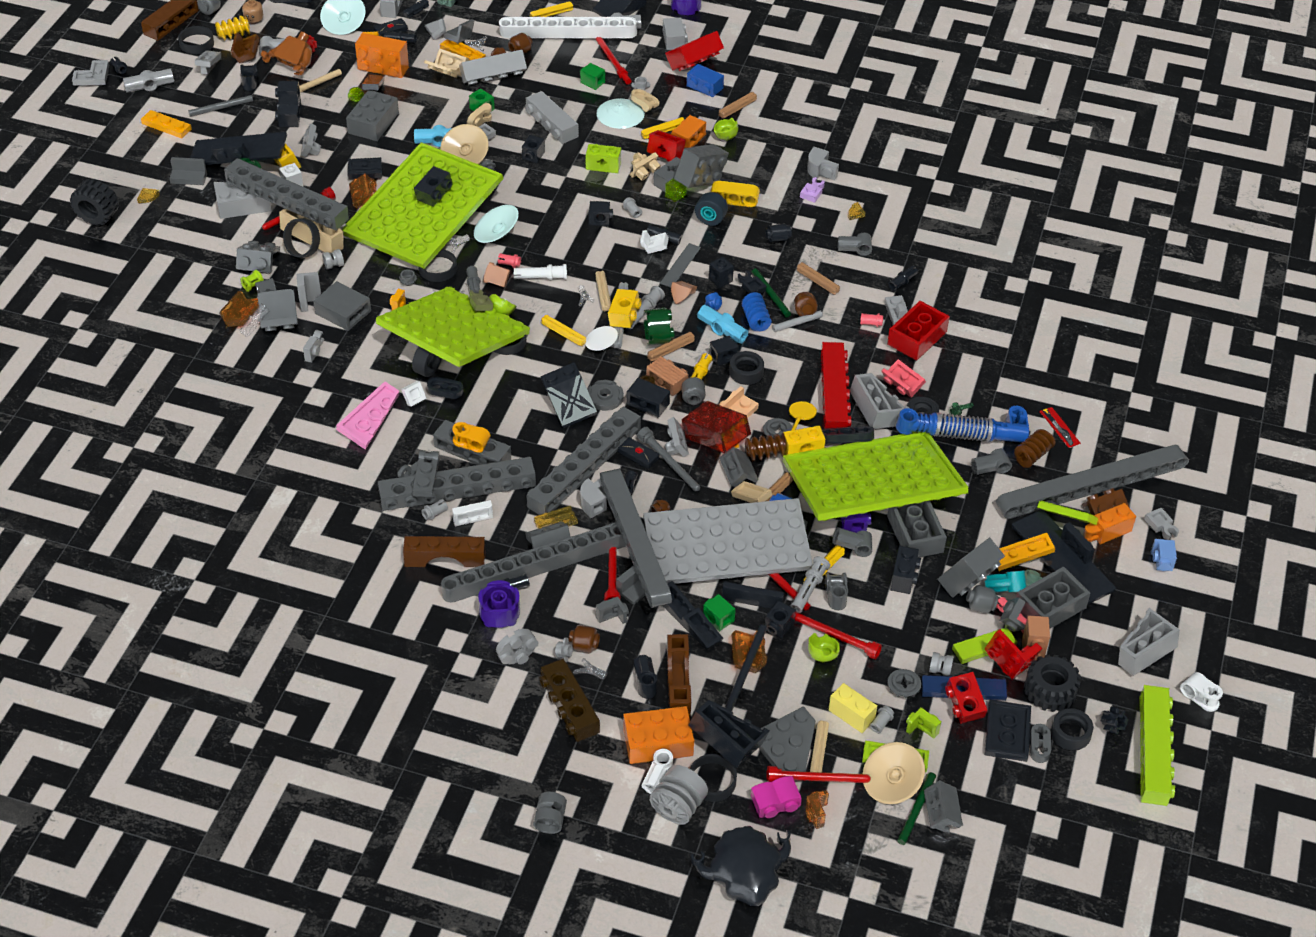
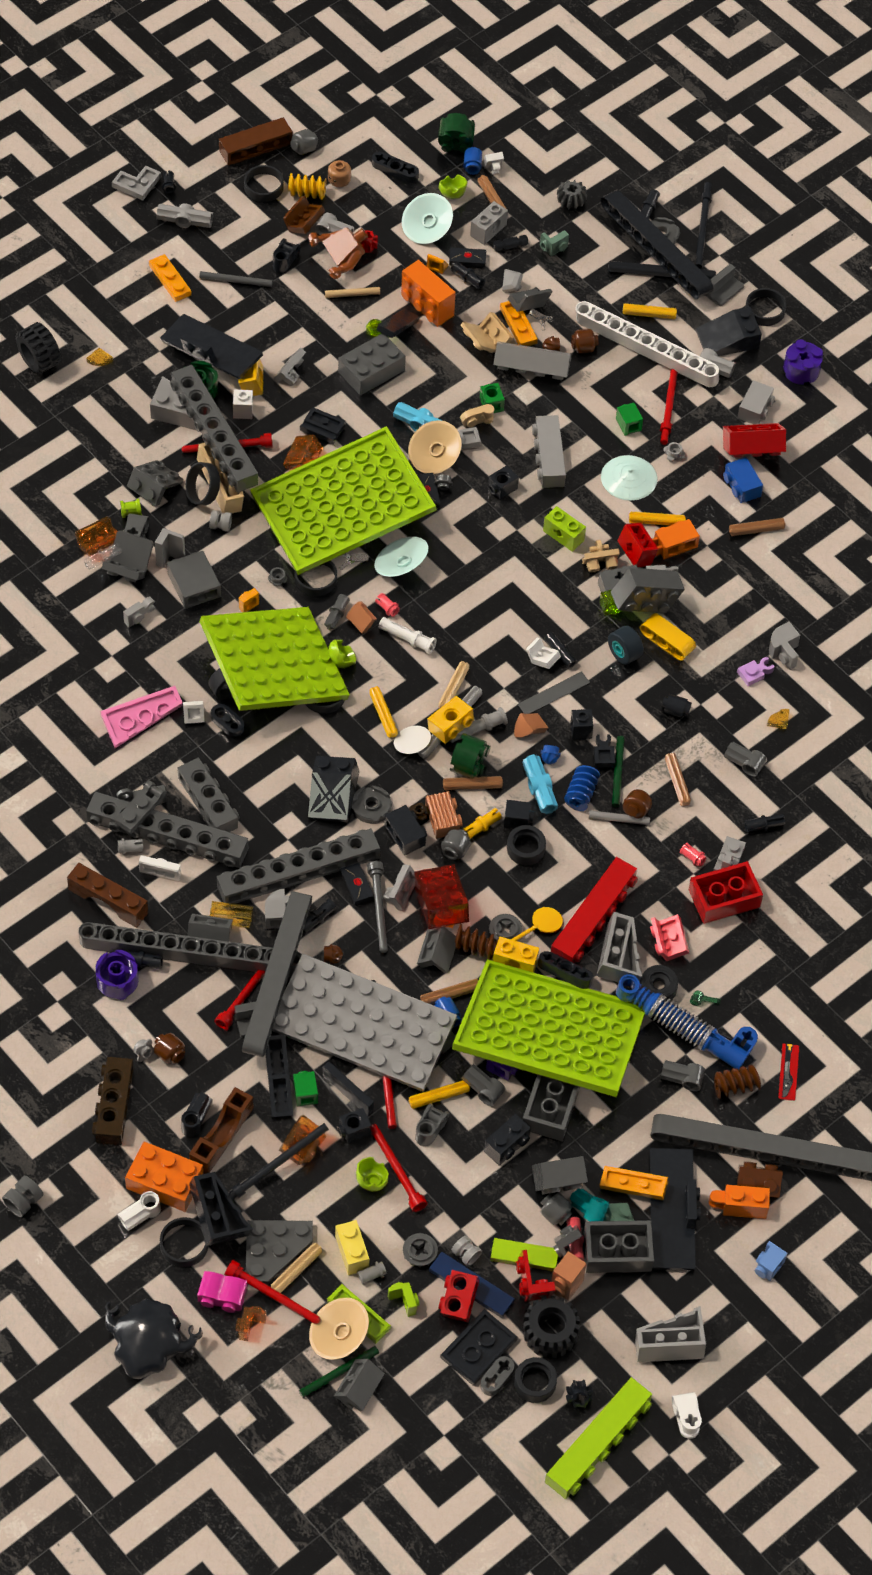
camera: 30 degrees right, 10 degrees up
dark grey panel [169,157,207,185] -> none
light grey hinge [195,51,221,75] -> none
black brick [275,81,302,127] -> none
black brick [414,166,453,207] -> none
light orange piece [452,422,491,453] -> none
olive plate [469,290,493,311] -> none
light grey plate [496,629,538,664] -> none
clear bar [573,658,607,680] -> none
clear bar [578,285,594,306] -> none
black brick [589,201,613,226] -> none
dark grey bracket [596,597,629,624] -> none
light grey pin [623,198,642,218] -> none
tan plate [631,89,659,112] -> none
light grey wheel [649,765,708,824] -> none
lime hair [714,118,738,141] -> none
light nougat bracket [718,386,759,429] -> none
tan tile [731,481,773,503] -> none
light grey pin [790,556,830,613] -> none
lime tile [1037,501,1098,525] -> none
light grey plate [1144,508,1179,540] -> none

